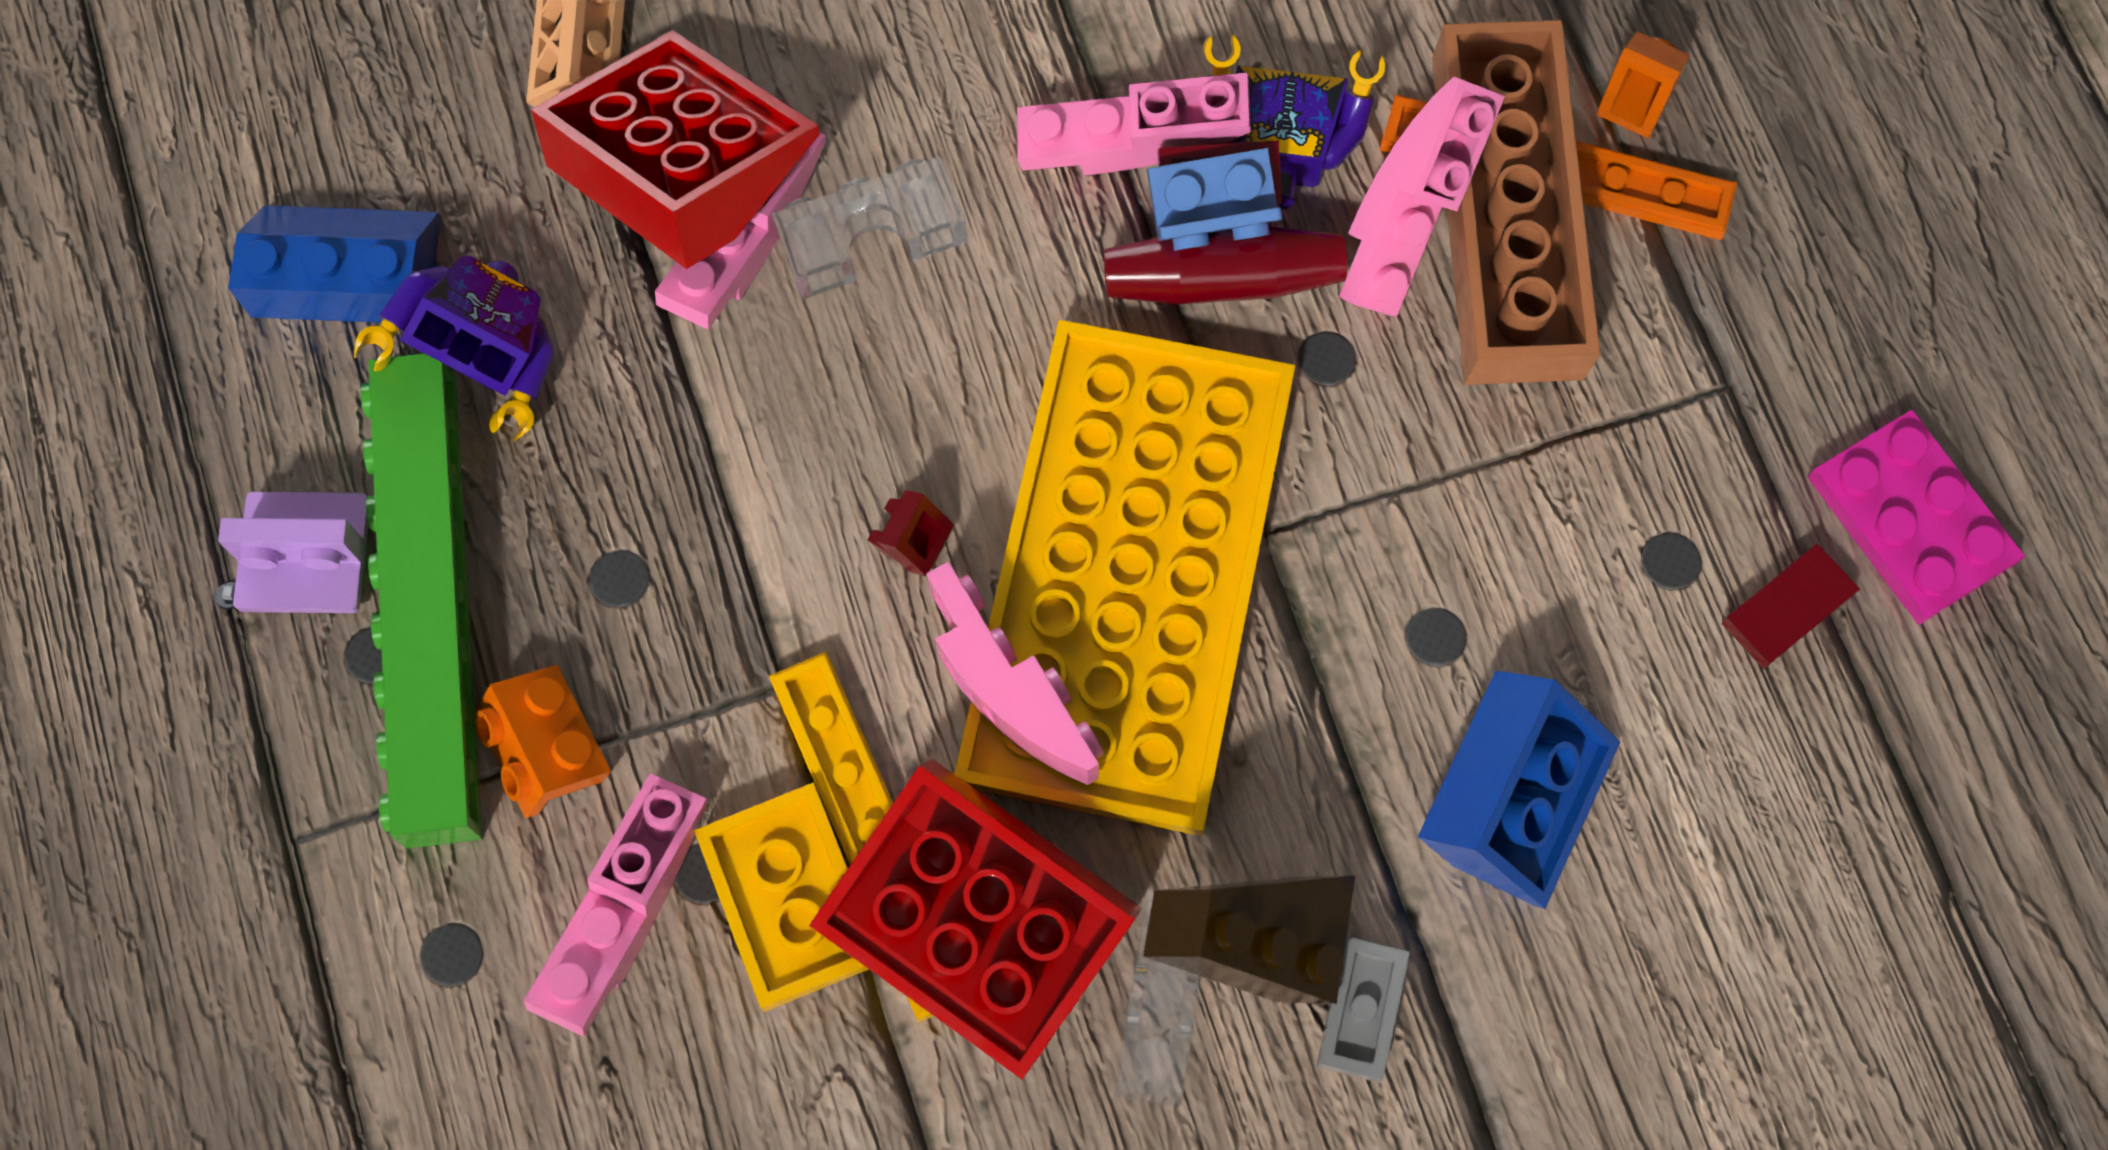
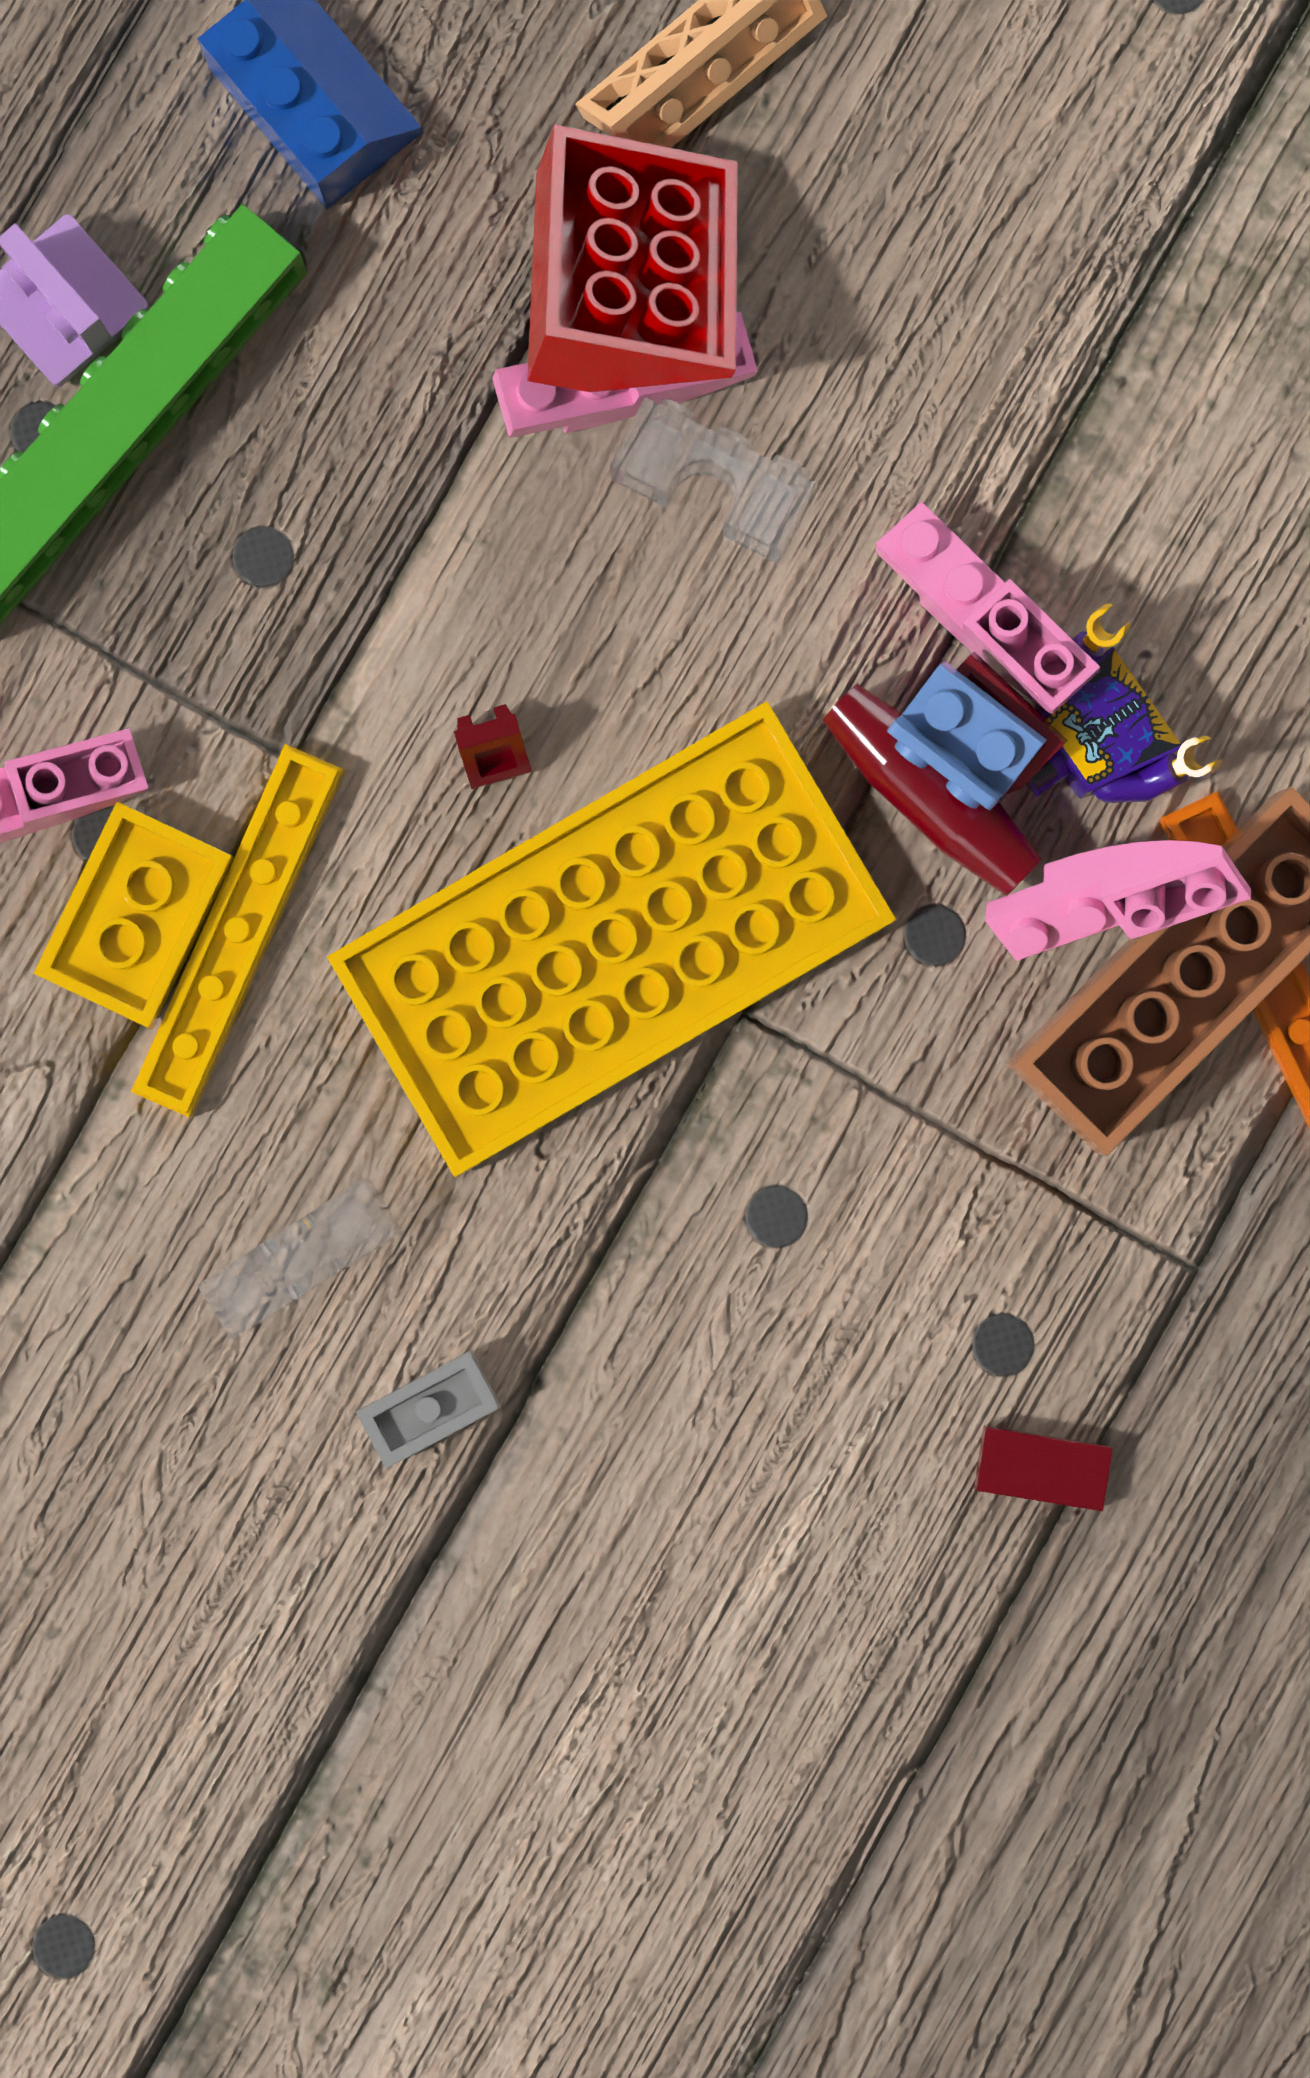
camera: 45 degrees right, 15 degrees up
dark purple torso [354,255,554,442] -> none
orange bracket [474,665,611,818] -> none
red slope [809,758,1142,1080] -> none
bright pink slope [926,561,1103,785] -> none
dark brown wedge [1143,875,1355,1004] -> none
blue slope [1418,671,1620,909] -> none
dark pink plate [1807,409,2026,626] -> none

